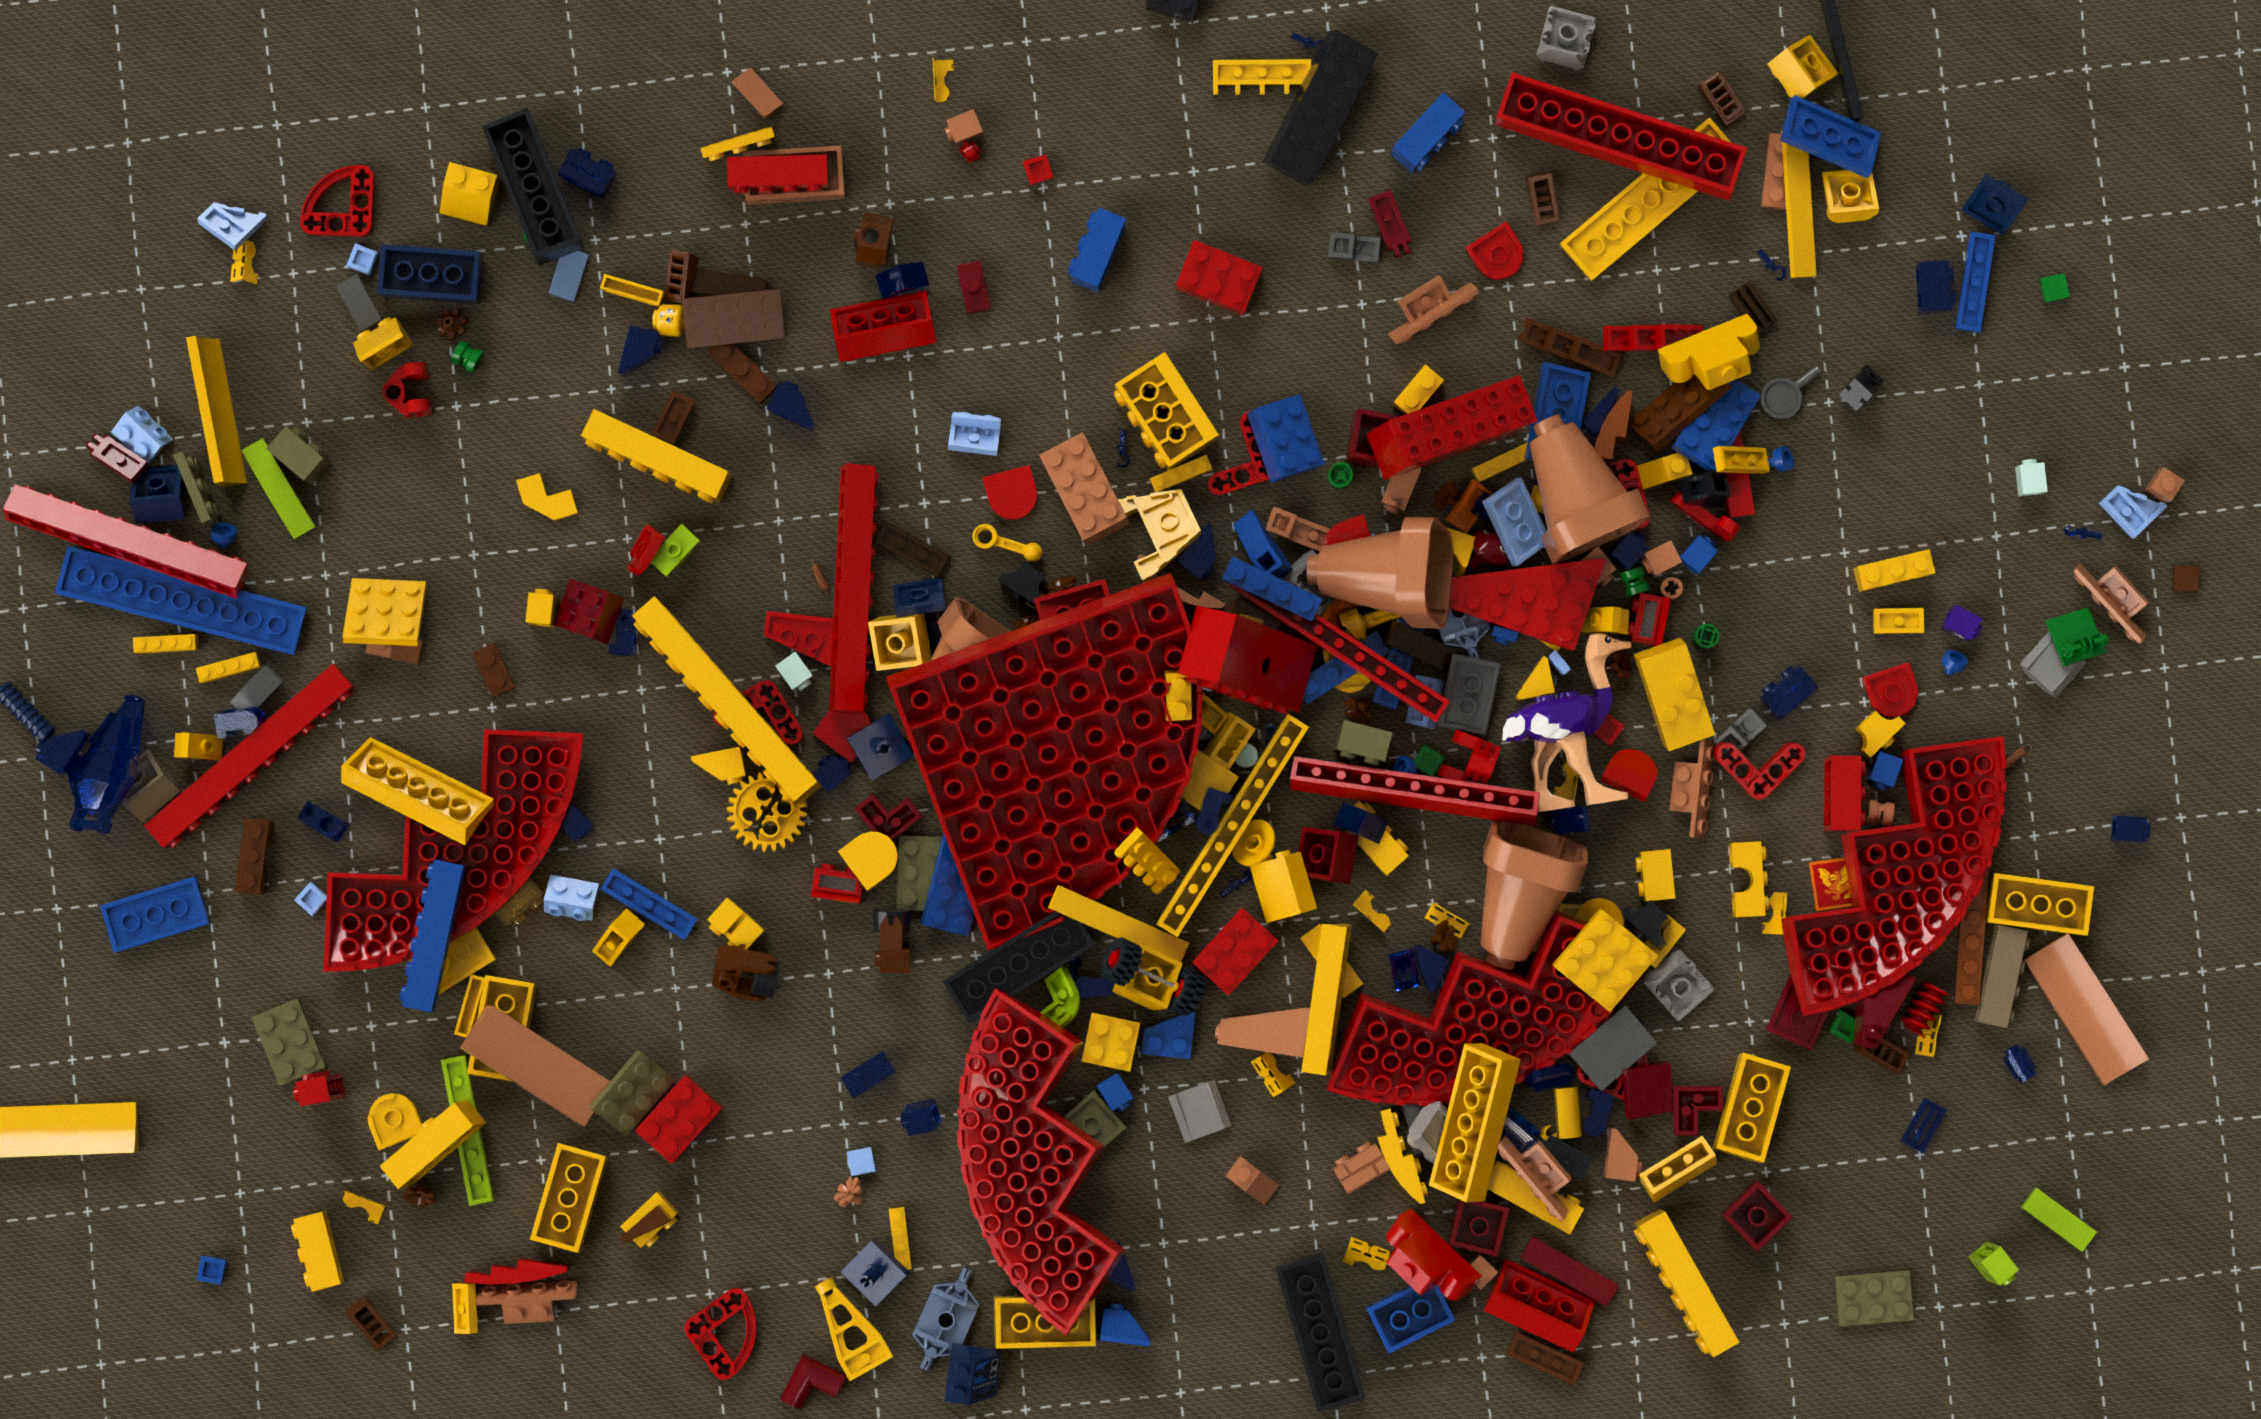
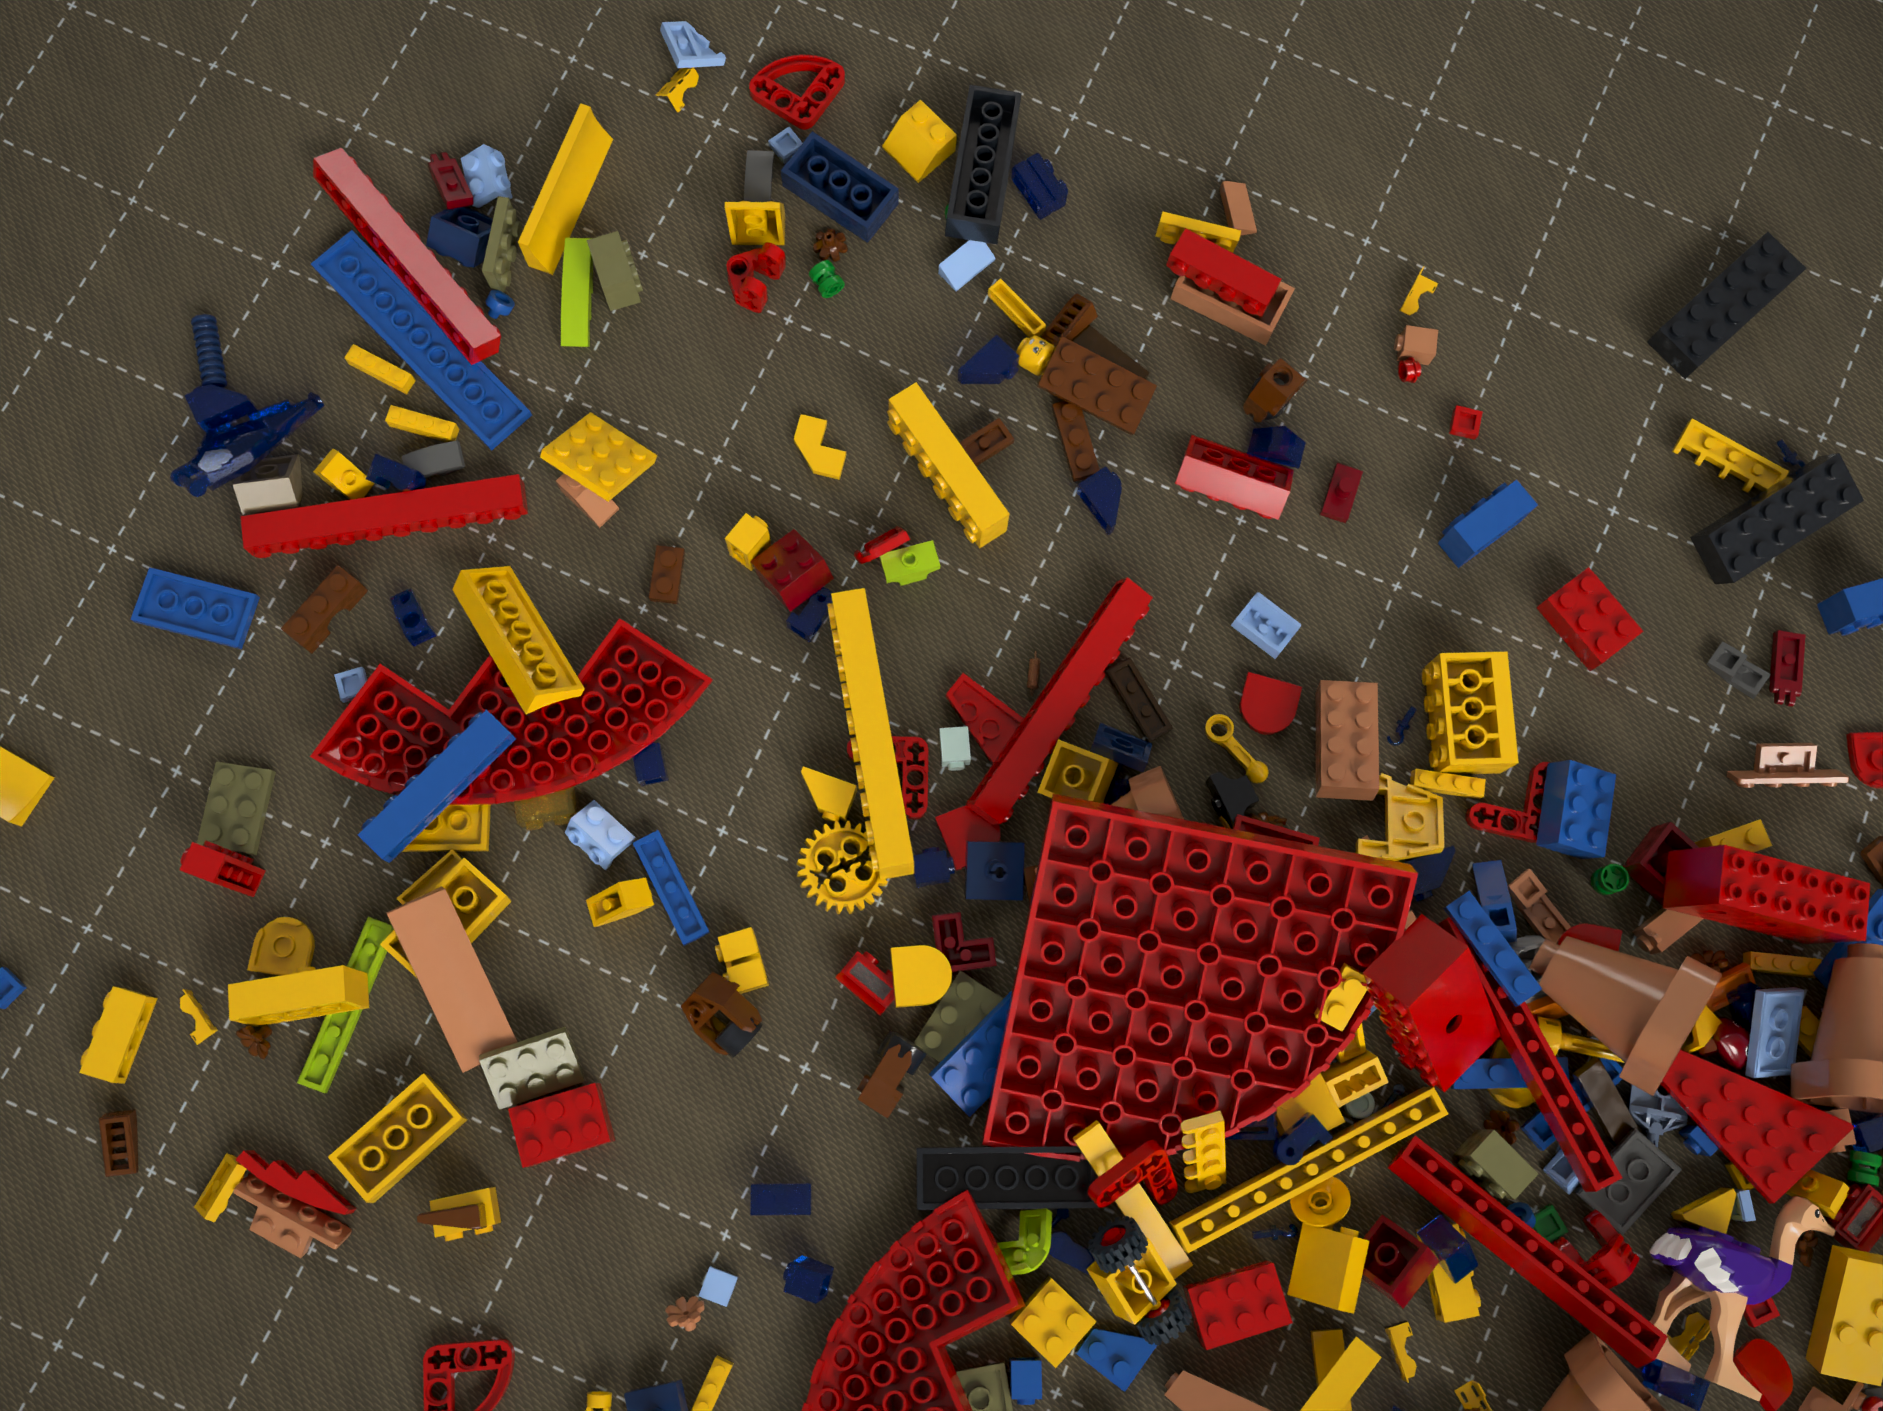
camera: 30 degrees right, 10 degrees down
none -> red beam [1088,1140,1178,1208]

